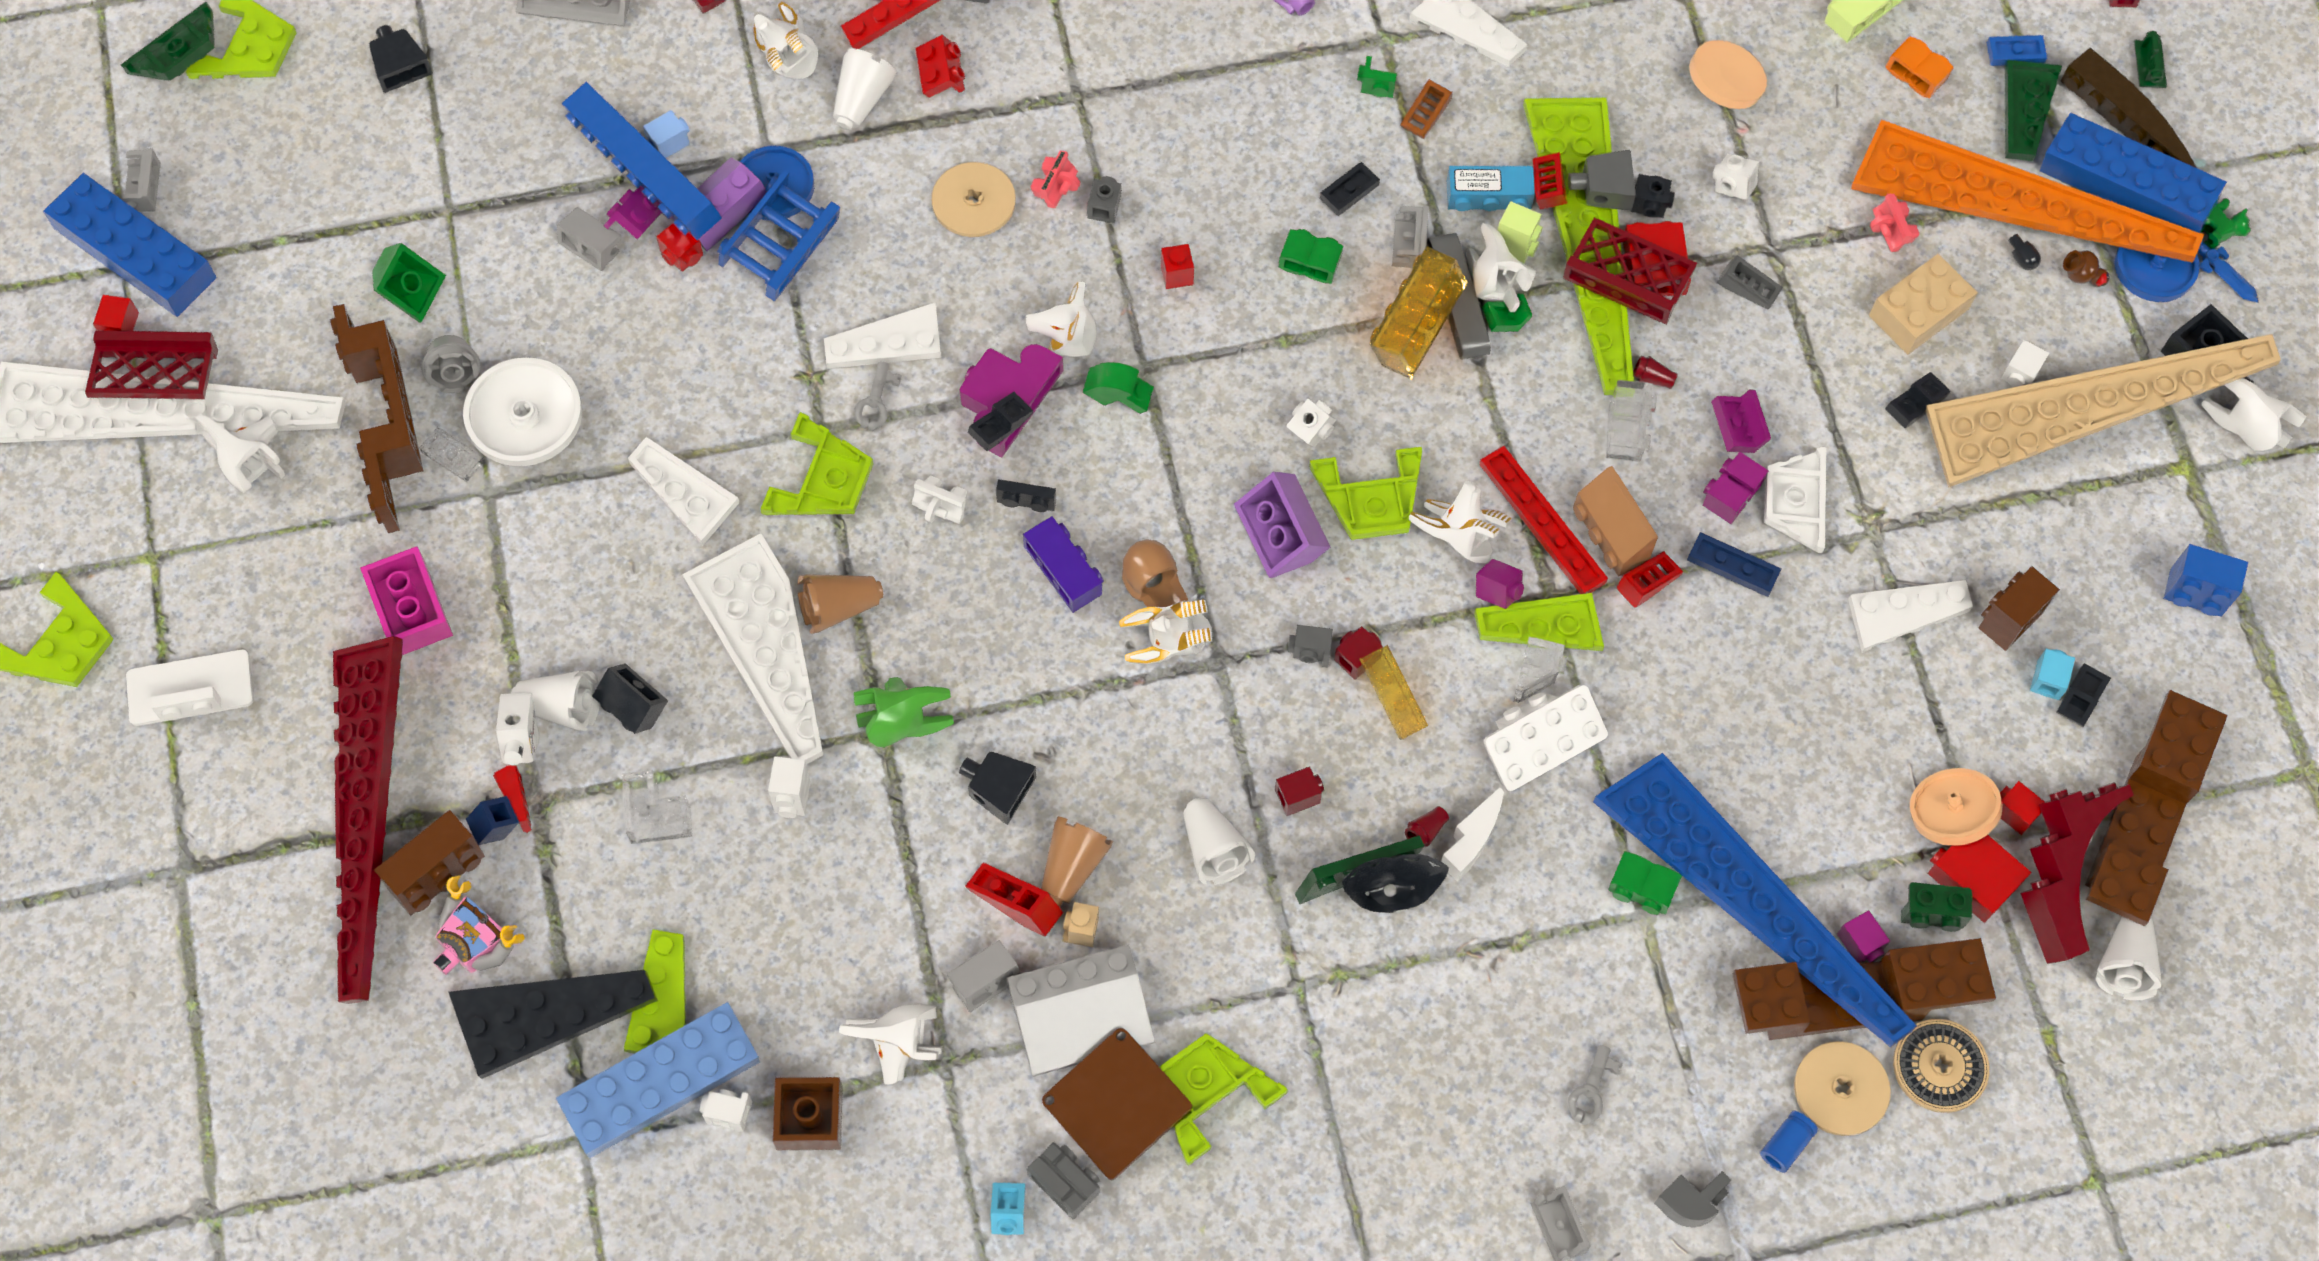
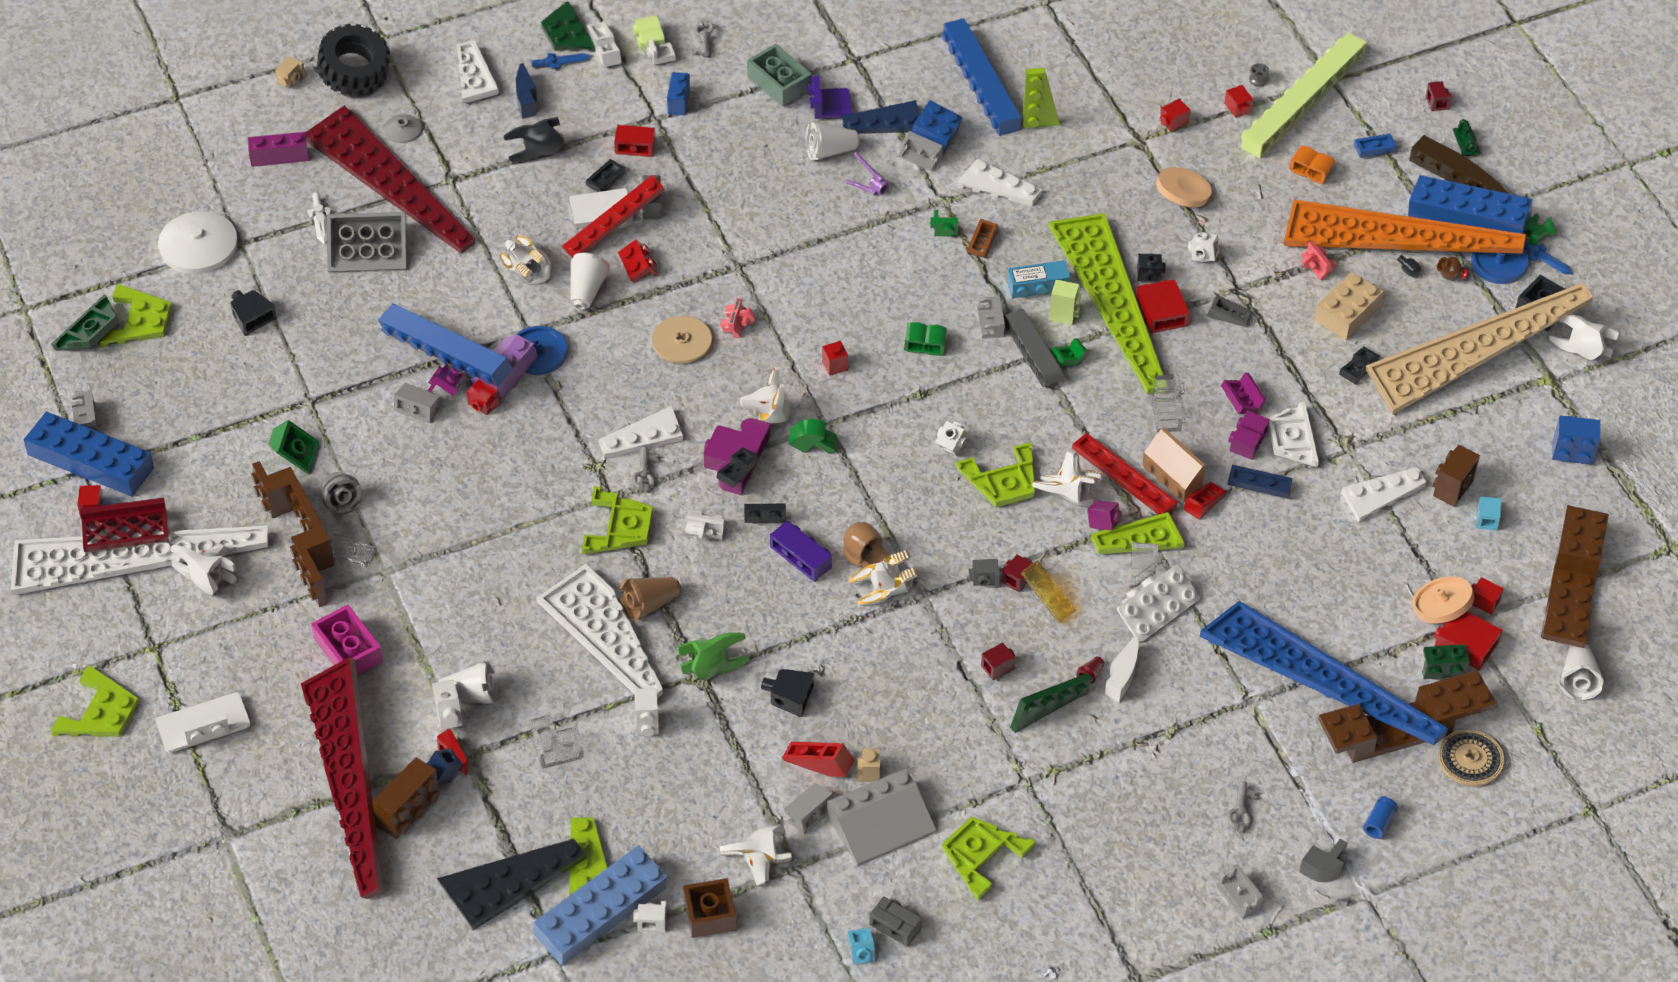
camera: 10 degrees left, 15 degrees down
torso [433,875,525,975] -> none
white dish [463,357,582,466] -> none
black brick [592,663,668,734] -> none
white wing [628,437,739,546] -> none
light blue brick [643,110,690,158] -> none
blue fence [717,170,841,302] -> none
medium nougat cone [1041,816,1114,907] -> none
reddish brown piece [1042,1028,1193,1181] -> none
dark grey brick [1087,176,1121,224] -> none
white cone [1183,798,1255,885] -> none
medium lavender slope [1234,471,1331,578] -> none
black plate [1319,162,1380,216] -> none
black piece [1342,854,1449,913] -> none
clear yellow brick [1369,246,1468,380] -> none
white piece [1466,223,1536,312] -> none
red slope [1532,152,1568,210] -> none
dark red fence [1563,217,1697,325] -> none
dark grey torso [1568,150,1636,211] -> none
green brick [1608,851,1682,915] -> none
dark red cone [1633,355,1678,389] -> none
tan piece [1794,1041,1891,1136] -> none
magenta brick [1837,910,1890,964] -> none
white brick [2001,340,2049,387] -> none
dark green wing [2005,60,2062,161] -> none
dark red arch [2020,782,2134,964] -> none
black slope [2056,663,2111,727] -> none

